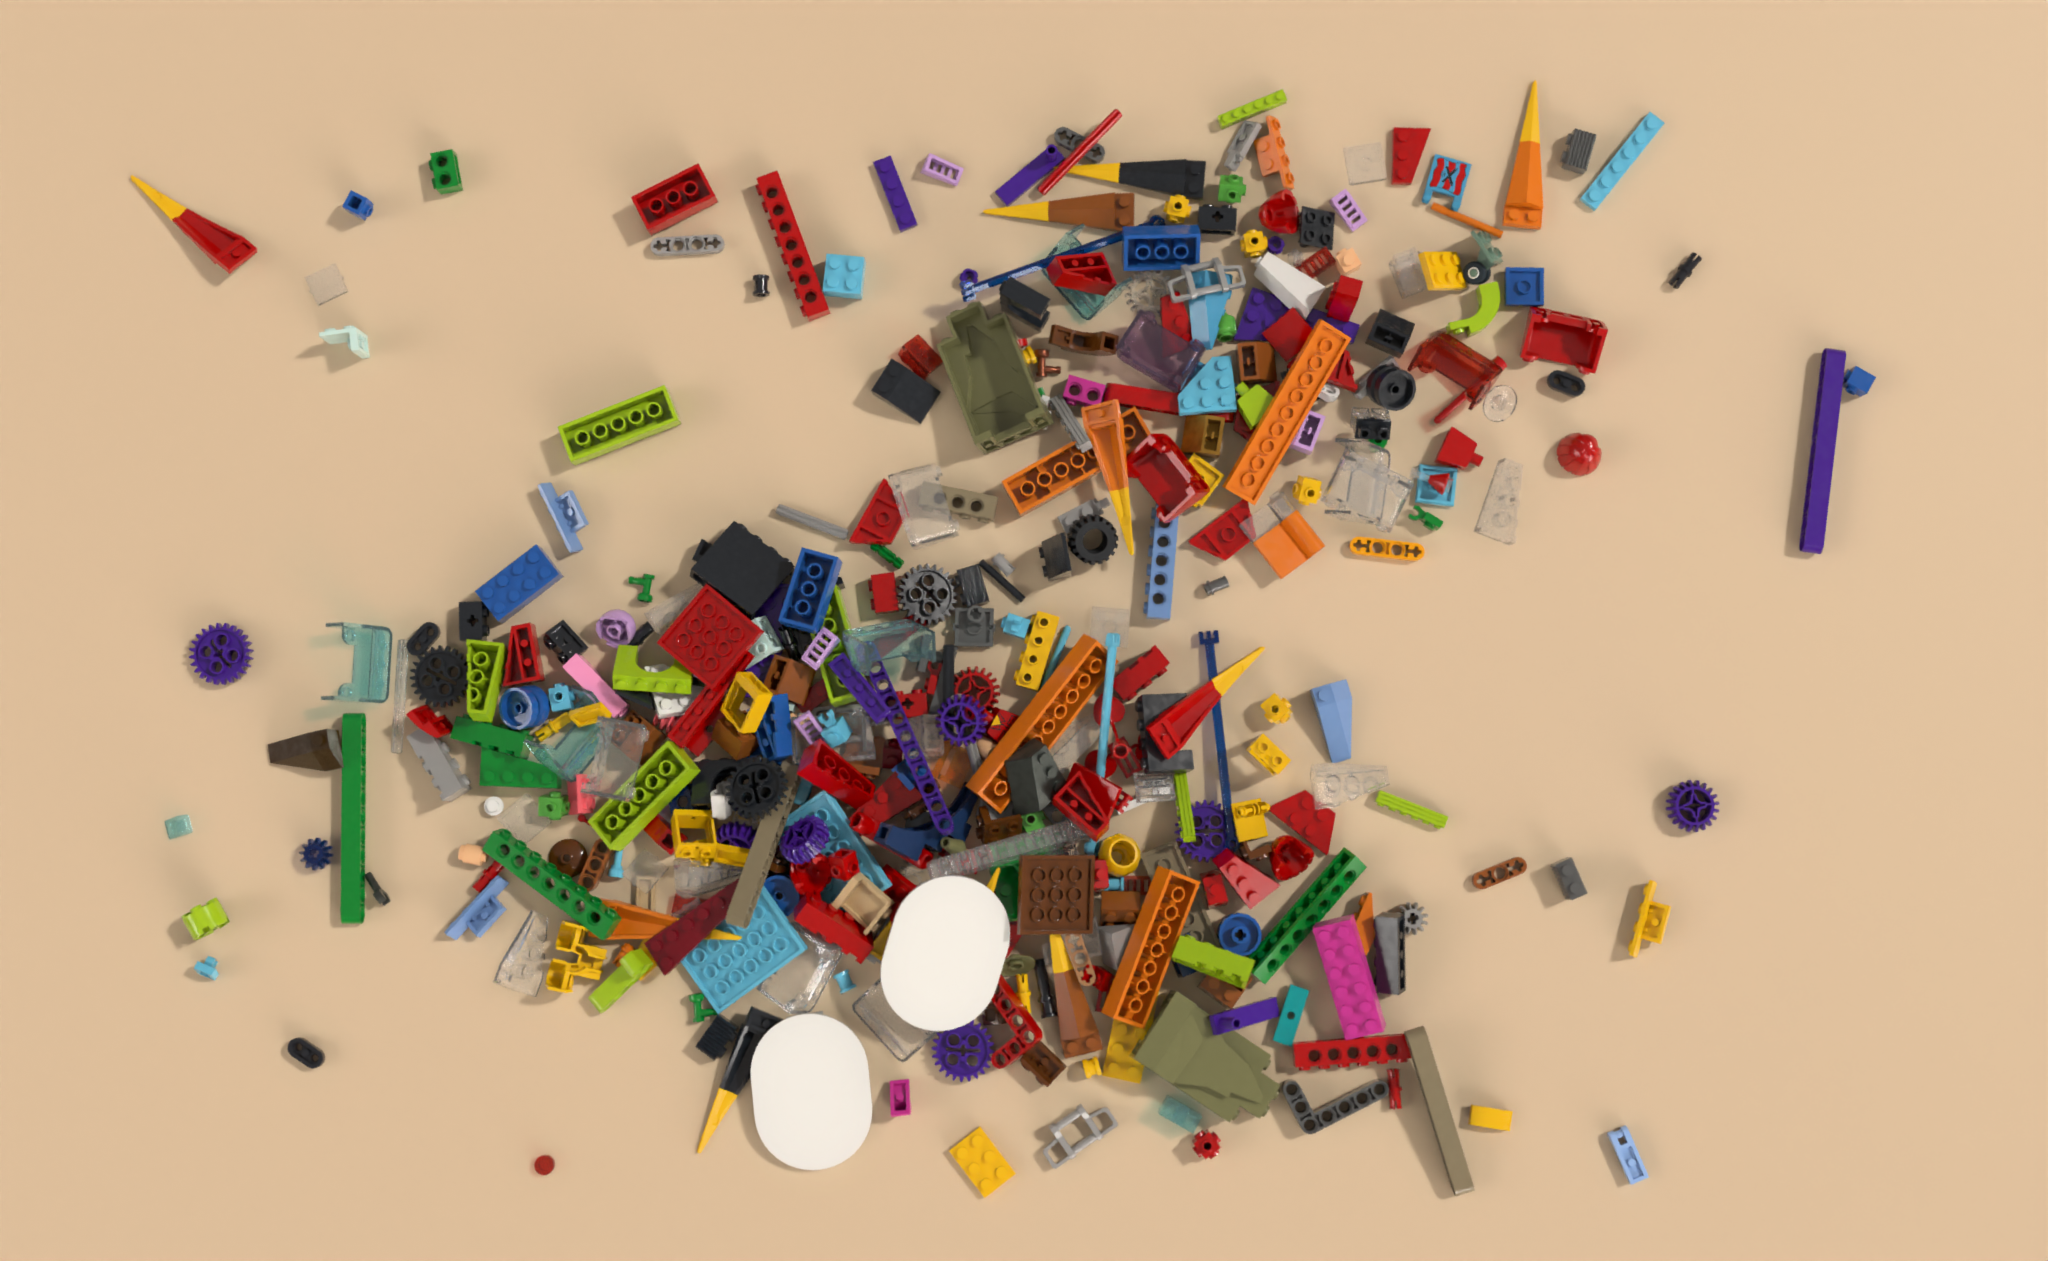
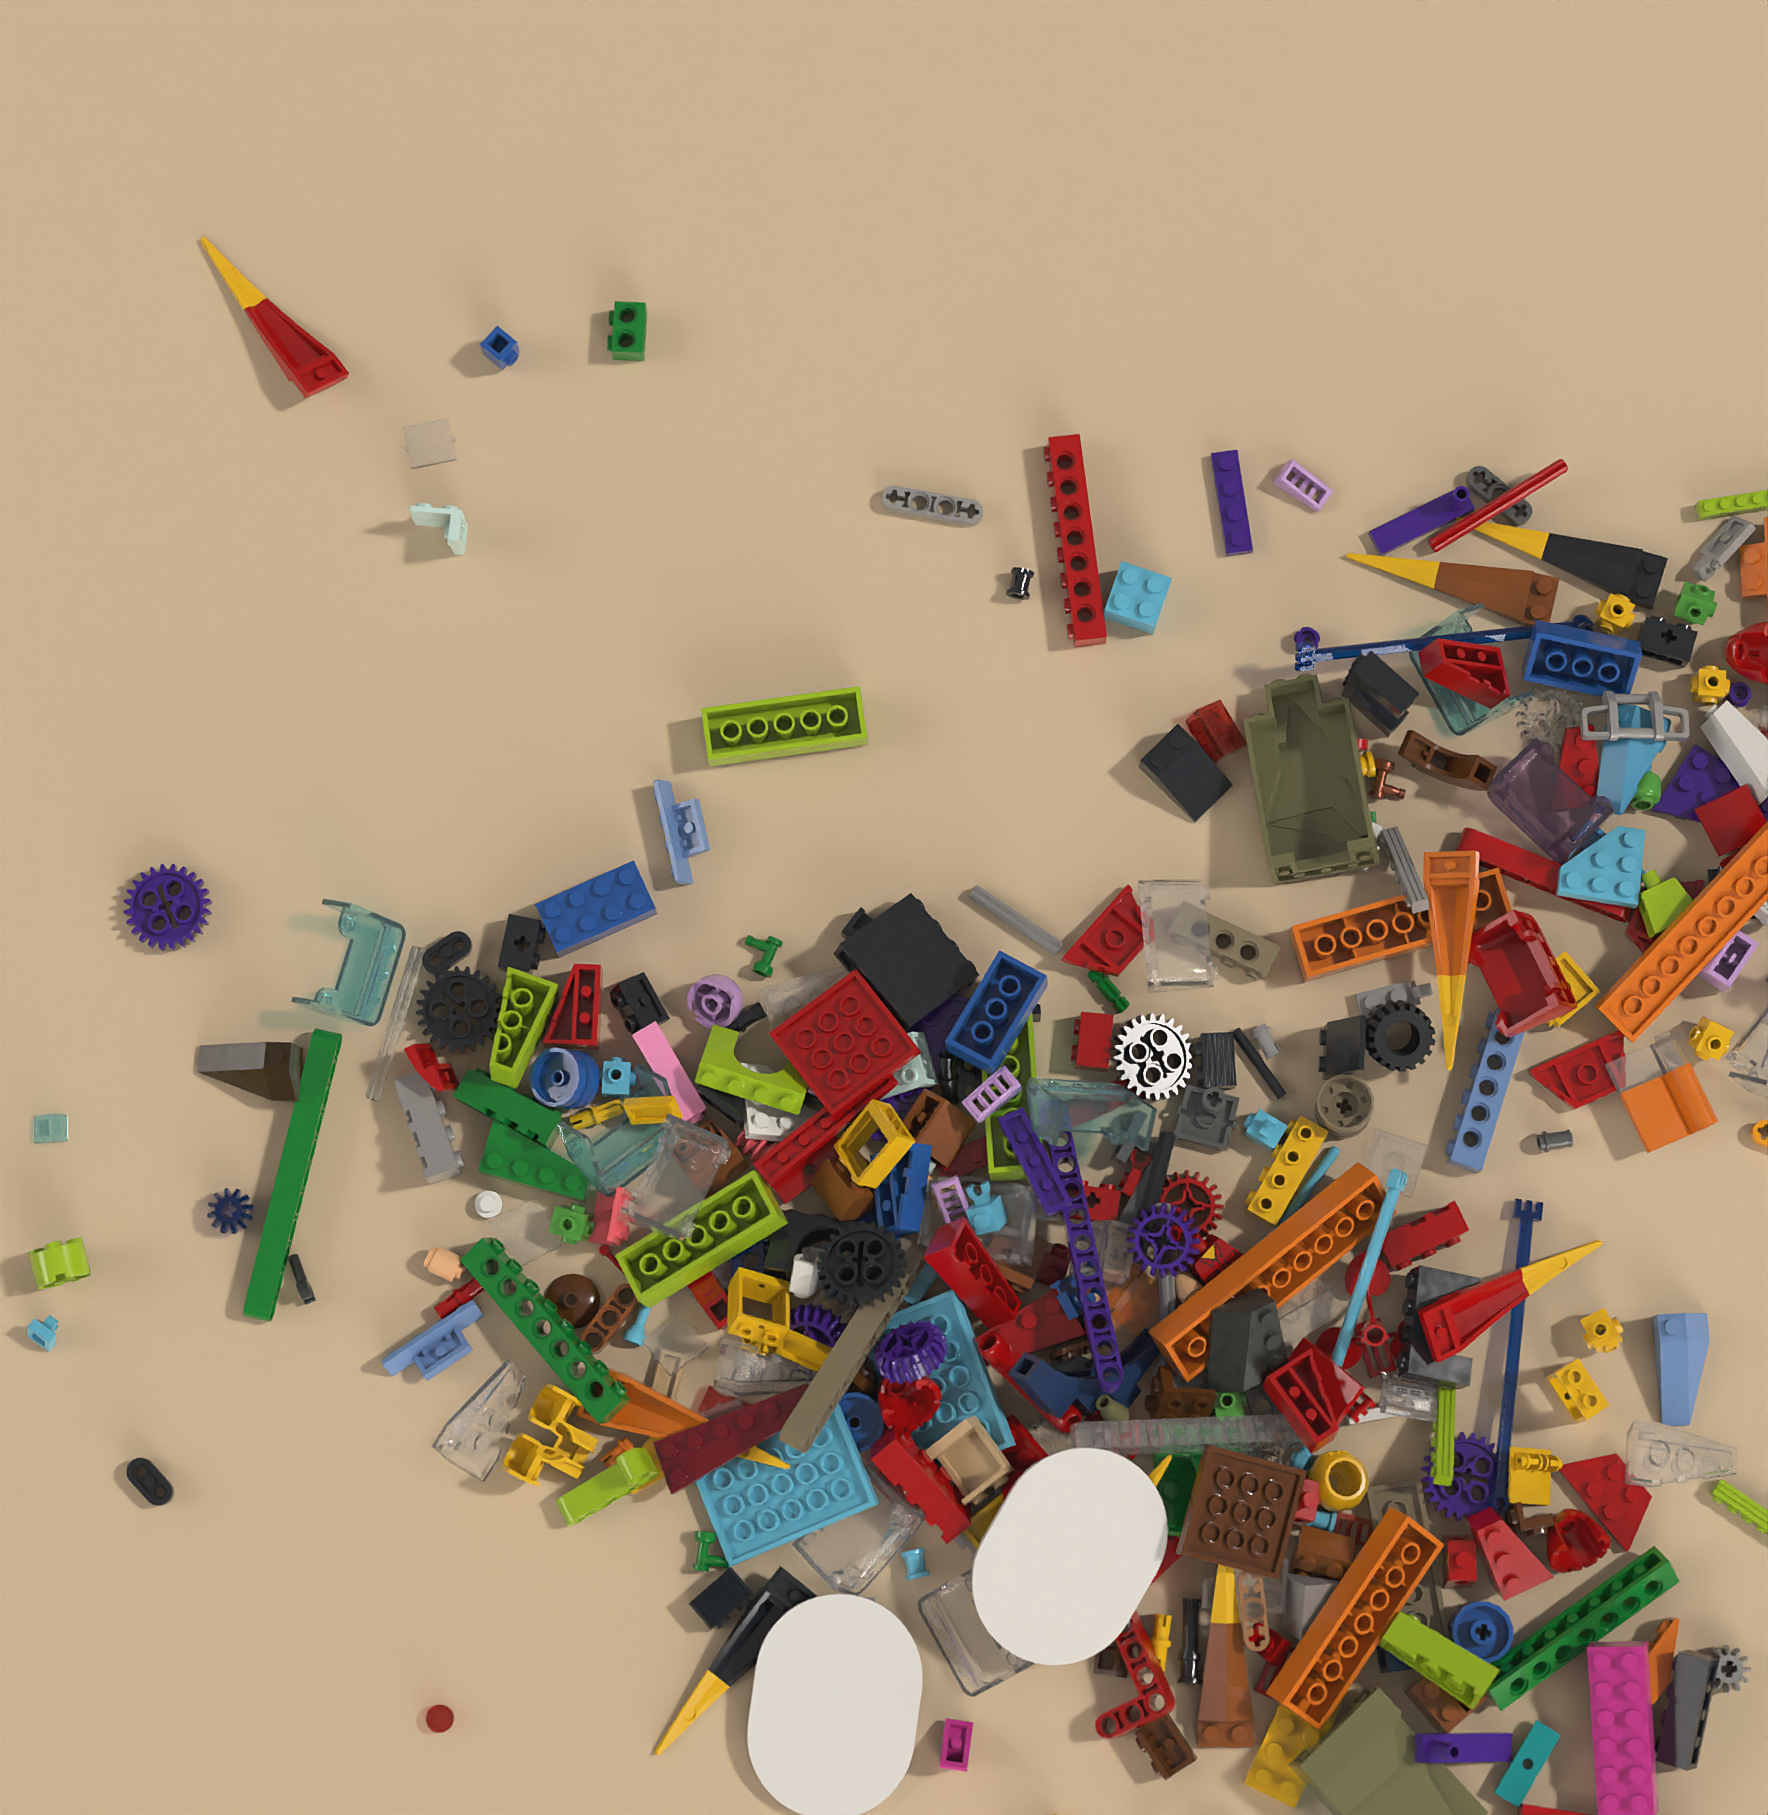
camera: 10 degrees right, 5 degrees down
red brick [631,163,718,236] -> none
red brick [828,848,860,881] -> none
dark purple gear [931,1020,995,1082] -> none
olive dish [1001,954,1035,976] -> none
dark pink brick [1063,374,1106,407] -> none
yellow wheel [1082,1056,1102,1079] -> none
pearl gold slope [1181,415,1225,459] -> none
dark orange slope [1236,341,1277,384] -> none
none -> dark tan wheel [1315,1074,1374,1139]

